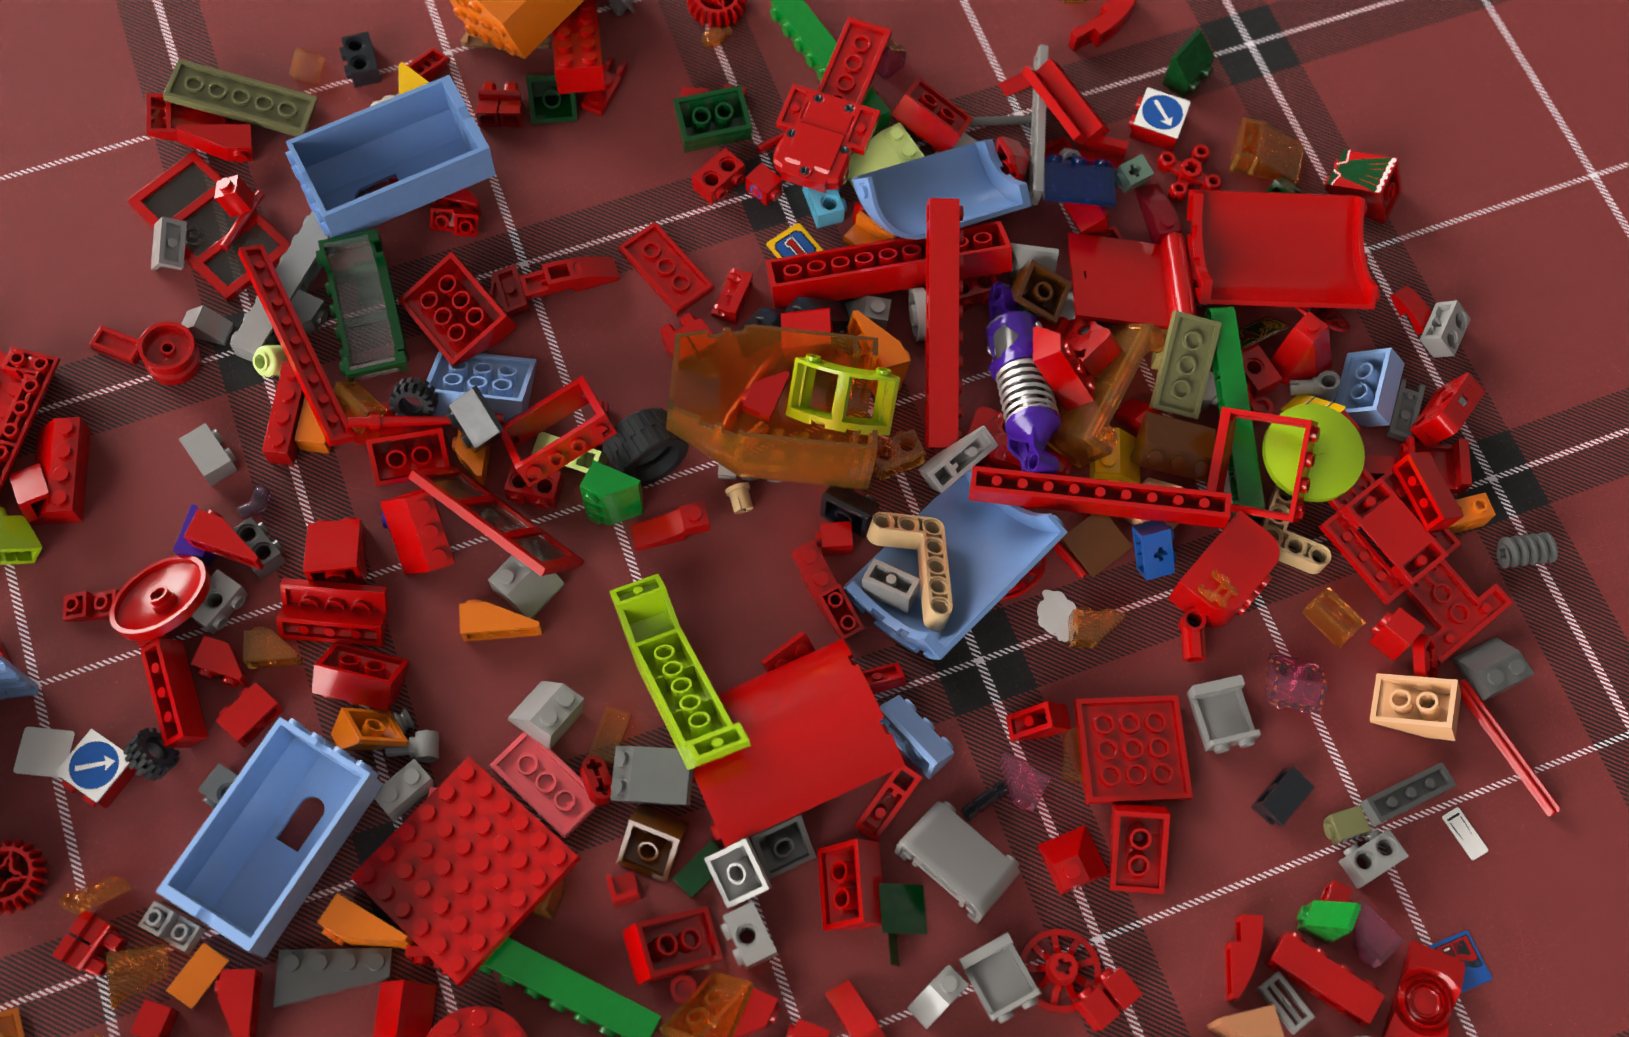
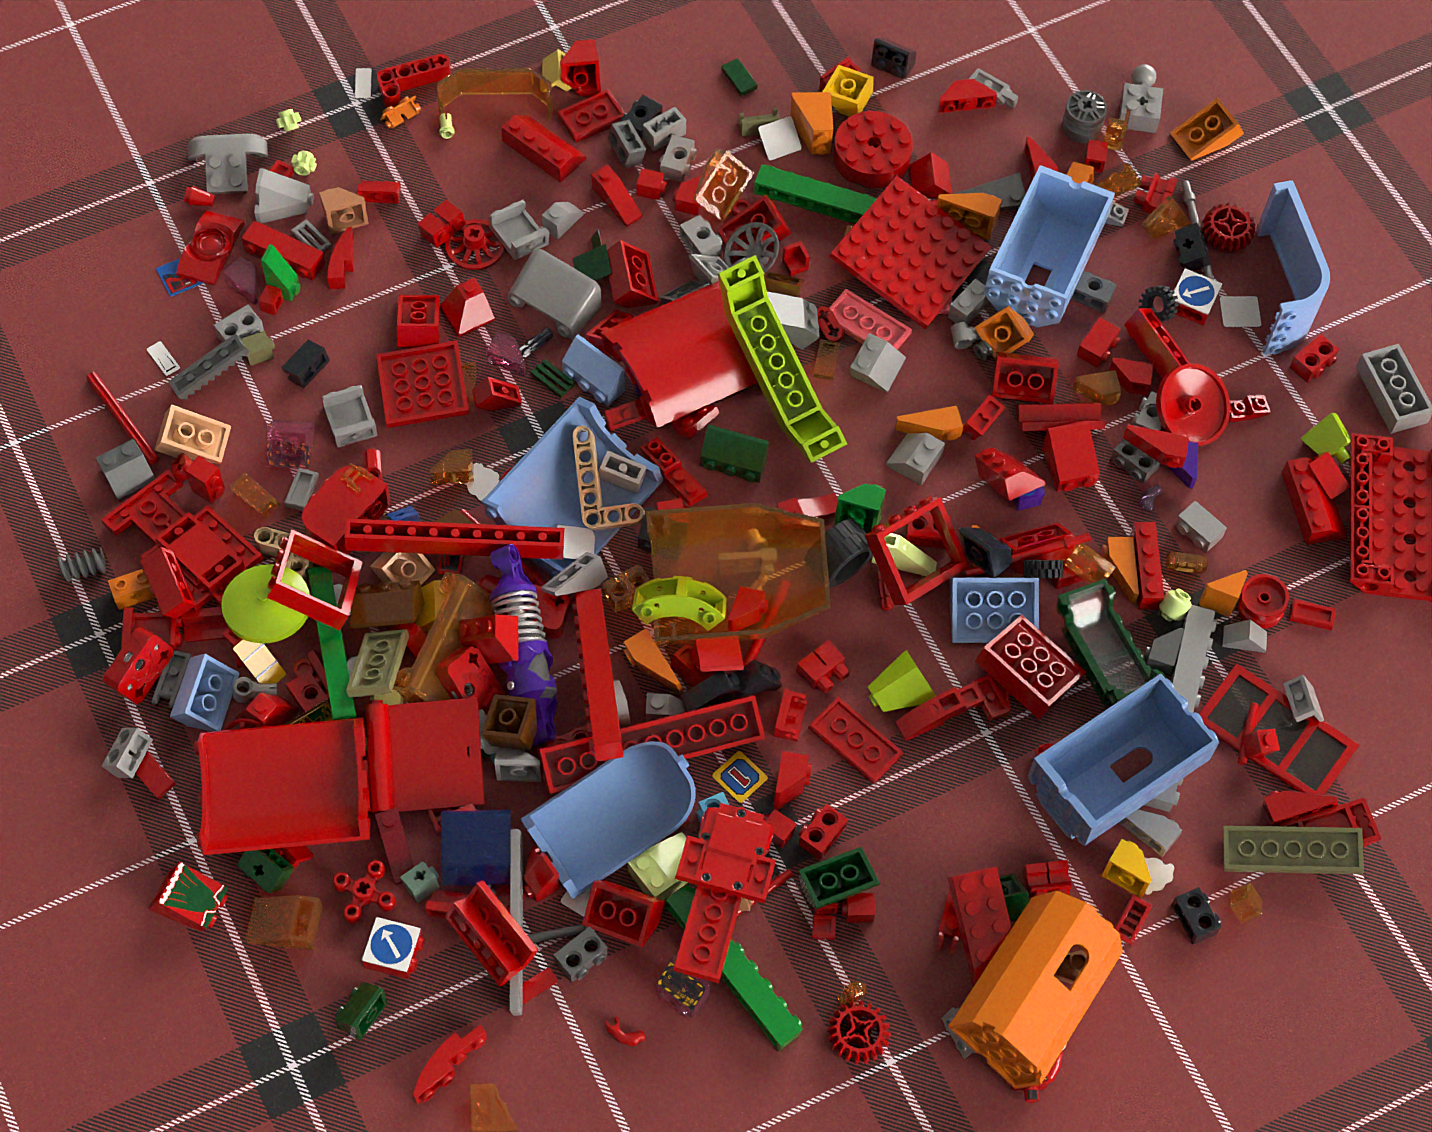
camera: 175 degrees right, 5 degrees down
red plate [238,244,355,447] -> none
red door [408,466,584,576] -> none
none -> light grey tile [284,468,319,511]
none -> dark green tile [530,358,575,398]
none -> dark grey brick [554,926,608,982]
none -> white sticker [557,525,595,559]
none -> red piece [605,1016,646,1047]
none -> dark green slope [700,424,769,483]
none -> flat silver wheel [724,222,779,273]
none -> red slope [773,751,812,810]
none -> lime slope [868,650,936,712]
none -> red hinge [962,395,1006,440]
none -> clear orange beam [1166,552,1207,573]
none -> black brick [1173,223,1211,271]
none -> light grey bar [1182,180,1214,280]
none -> orange slope [1199,570,1248,617]

